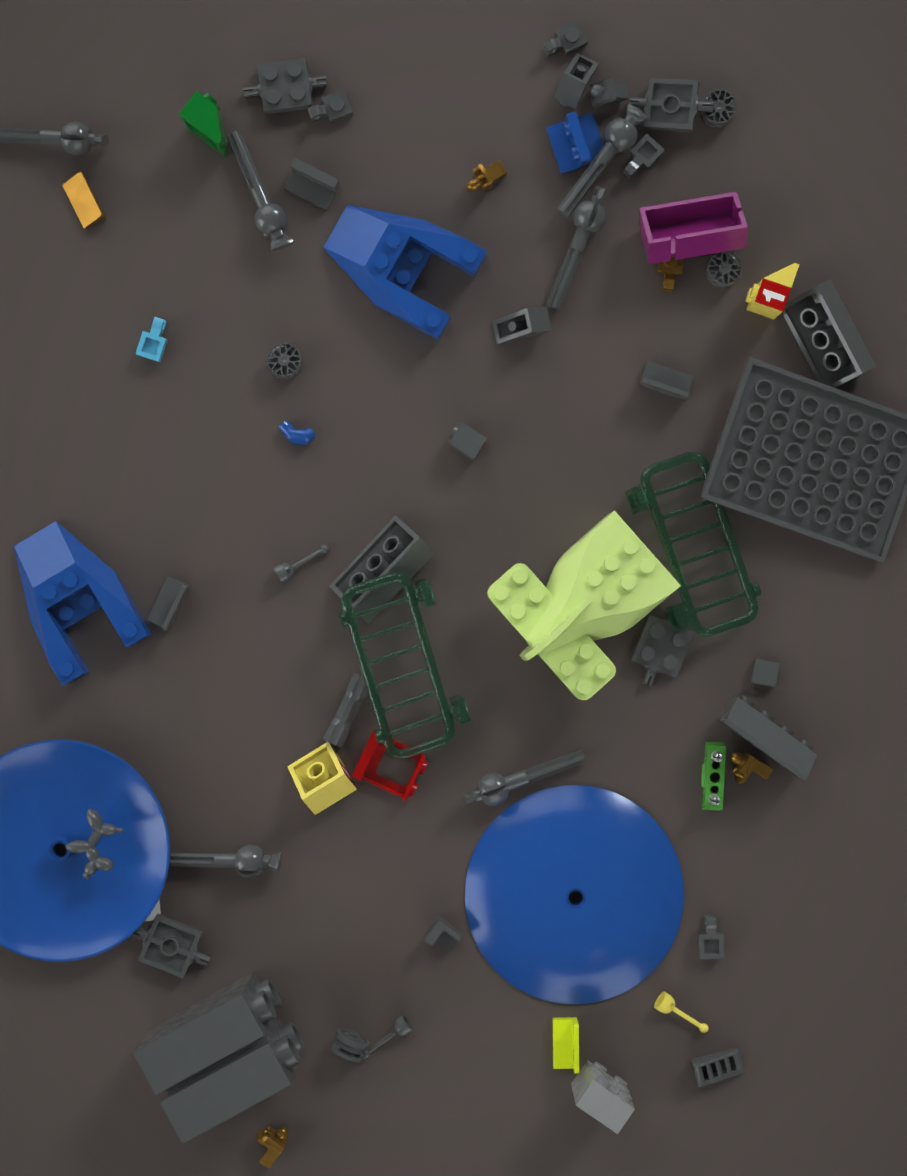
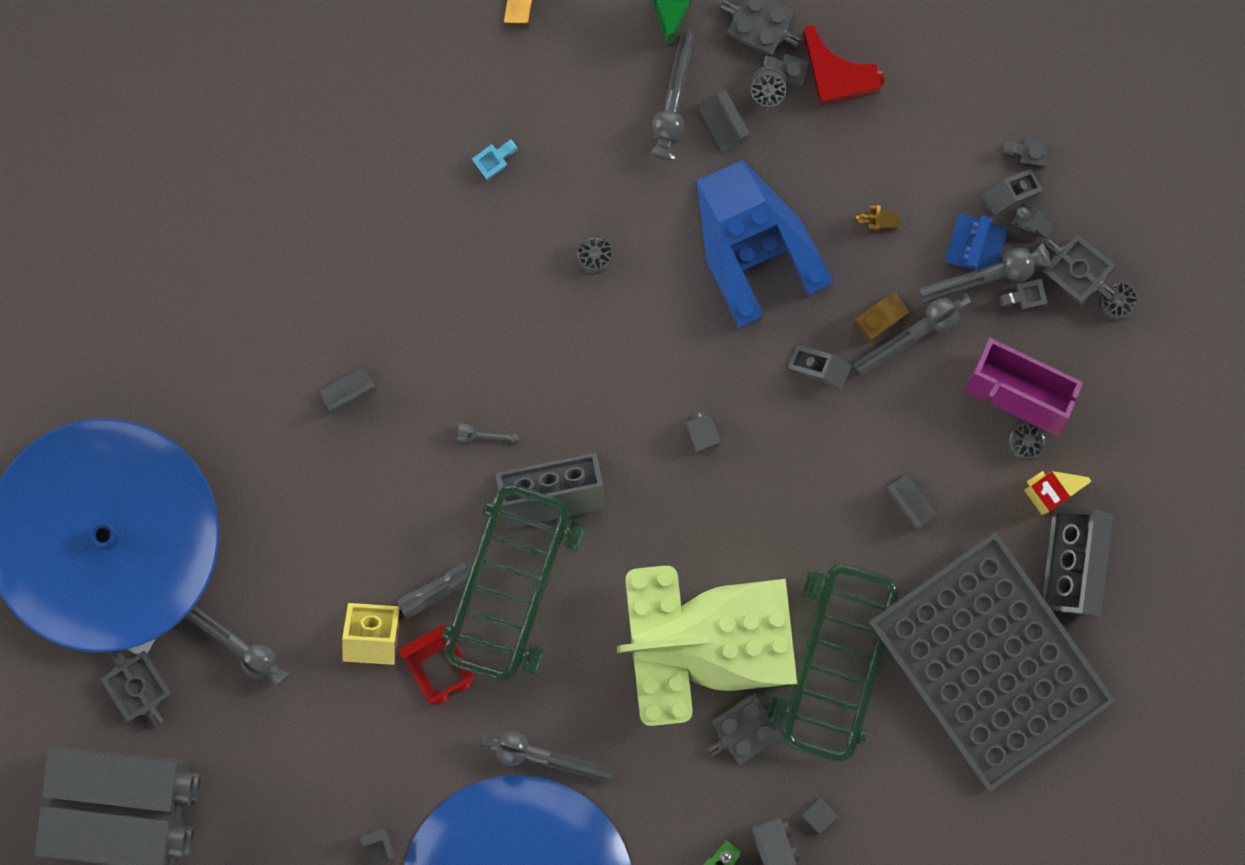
camera: 30 degrees right, 5 degrees down
blue wedge [14,521,152,686] -> none
dark grey piece [66,809,123,879] -> none
blue arm [278,420,315,445] -> none
pearl gold plate [657,256,684,292] -> none
none -> dark grey wheel [751,66,787,107]
none -> red arch [803,25,885,106]
none -> pearl gold slope [854,292,910,343]

